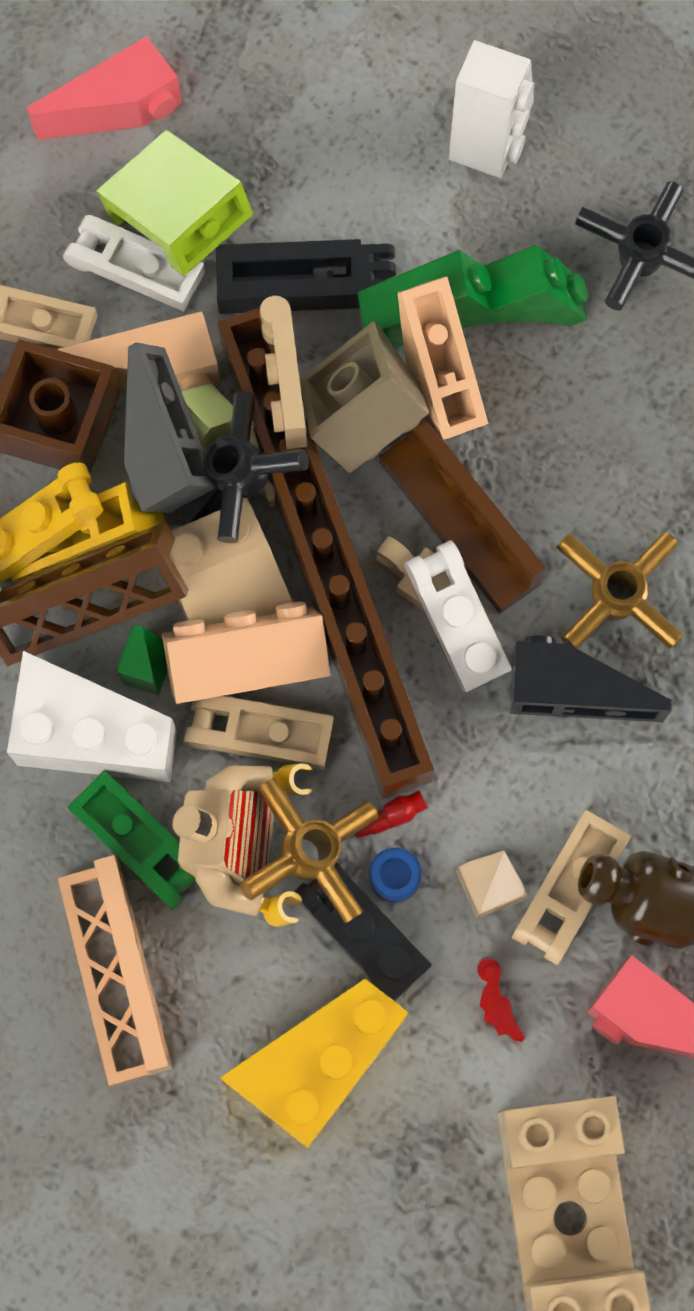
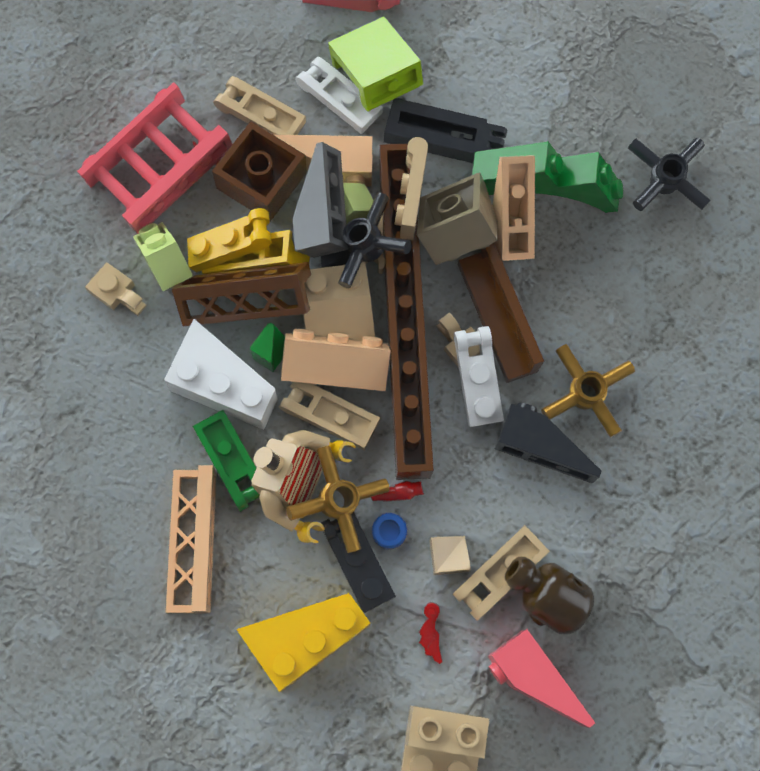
camera: 10 degrees right, 0 degrees up
white wedge [449,40,534,178] -> none

